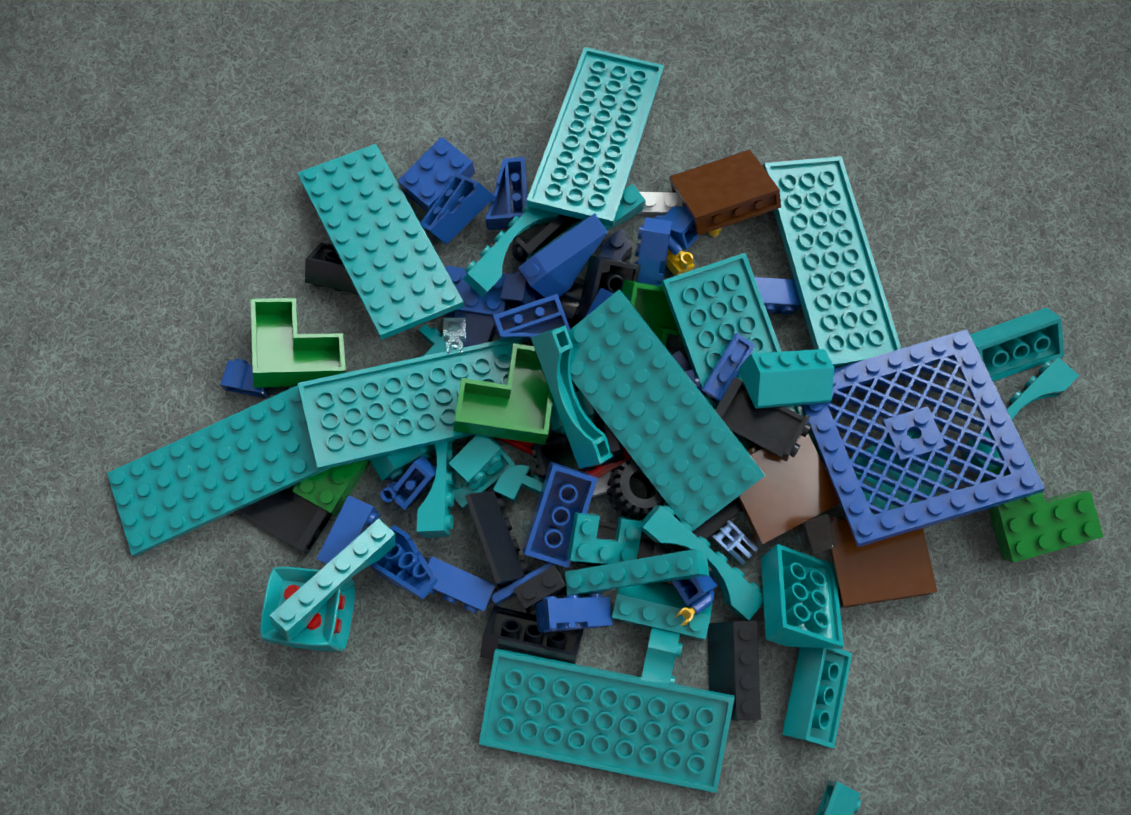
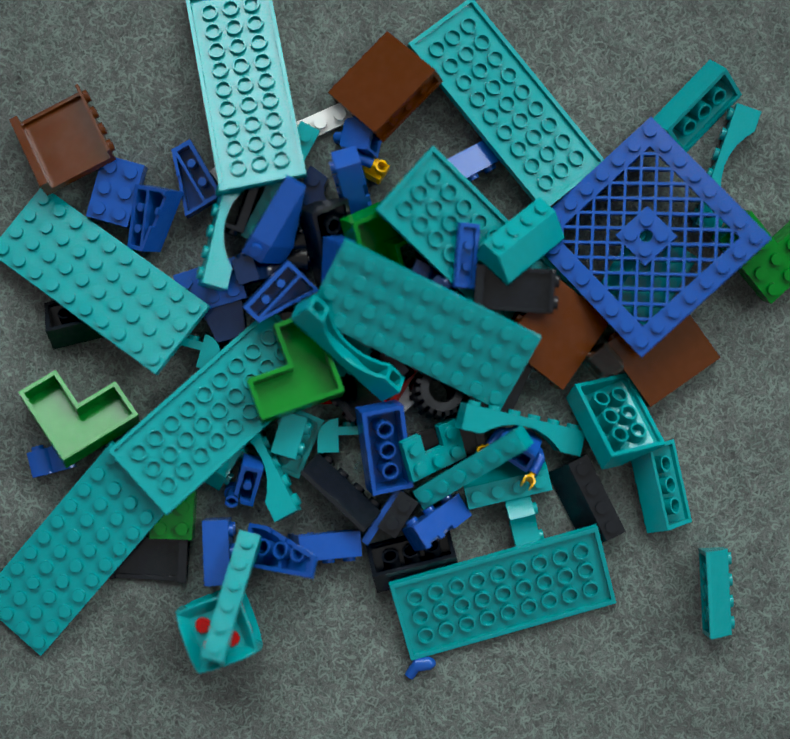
camera: 40 degrees left, 15 degrees up
clear light blue plate [443,318,466,354] -> none
light blue arm [713,519,758,565] -> none
none -> reddish brown panel [9,84,116,196]
none -> blue arm [405,656,436,680]

